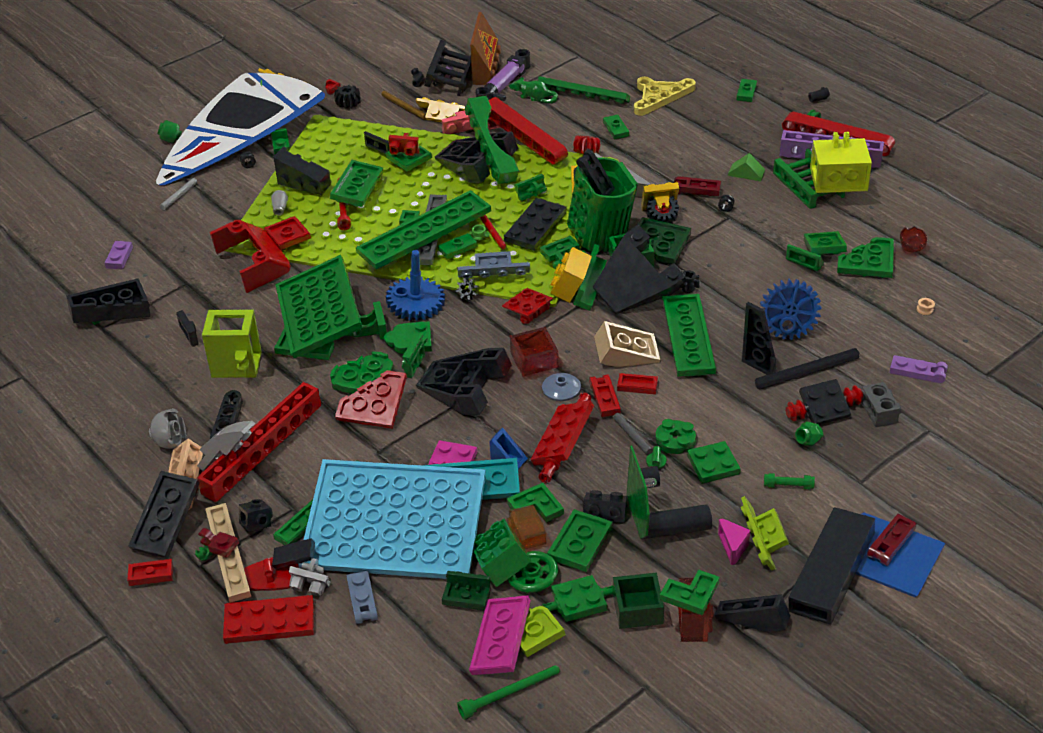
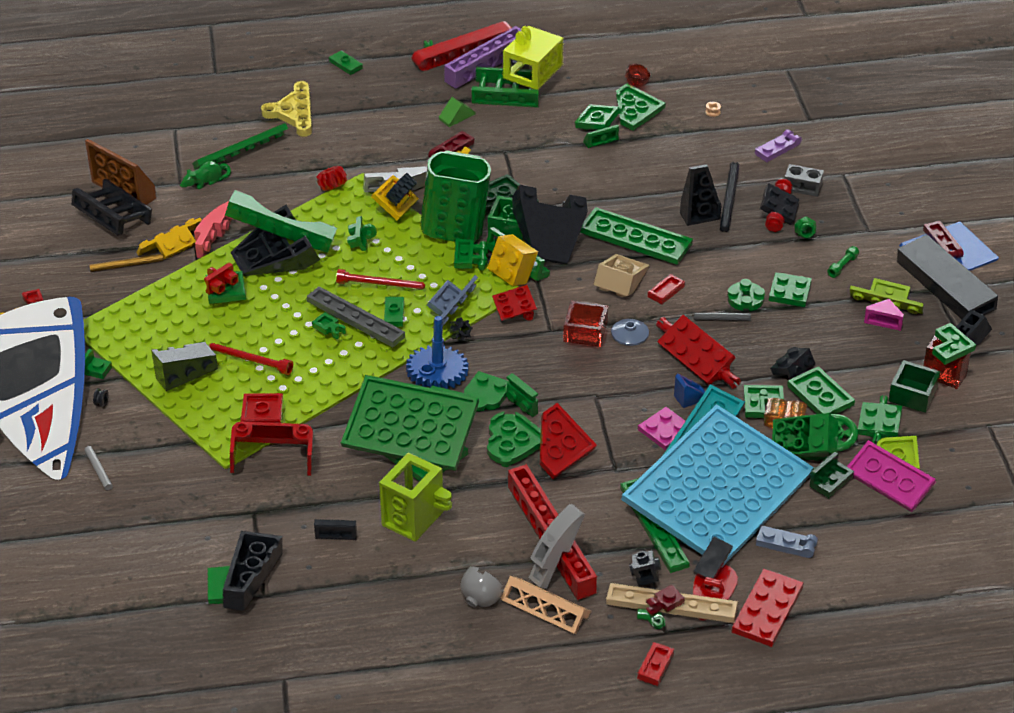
camera: 60 degrees left, 0 degrees up
medium lavender plate [105,241,133,269] -> none
black plate [128,471,200,559] -> none
black beam [210,390,243,439] -> none
light grey cone [271,190,288,216] -> none
light grey hips [289,558,331,597] -> none
green plate [330,160,383,207] -> none
black gear [334,84,361,109] -> none
green plate [356,190,492,270] -> none
black slope [364,131,390,154] -> none
black arm [411,68,424,87] -> none
black wedge [416,347,512,416] -> none
green piece [457,665,560,720] -> none
bright green plate [469,225,489,241] -> none
piece [475,49,531,101] -> none
red beam [488,97,568,165] -> none
black plate [504,198,567,251] -> none
black plate [576,149,615,196] -> none
red plate [589,374,621,417] -> none
green plate [603,115,629,140] -> none
piece [626,445,712,539] -> none
green plate [646,446,667,469] -> none
black bush [718,195,735,212] -> none
blue gear [760,278,822,340] -> none
black pin [808,87,830,102] -> none

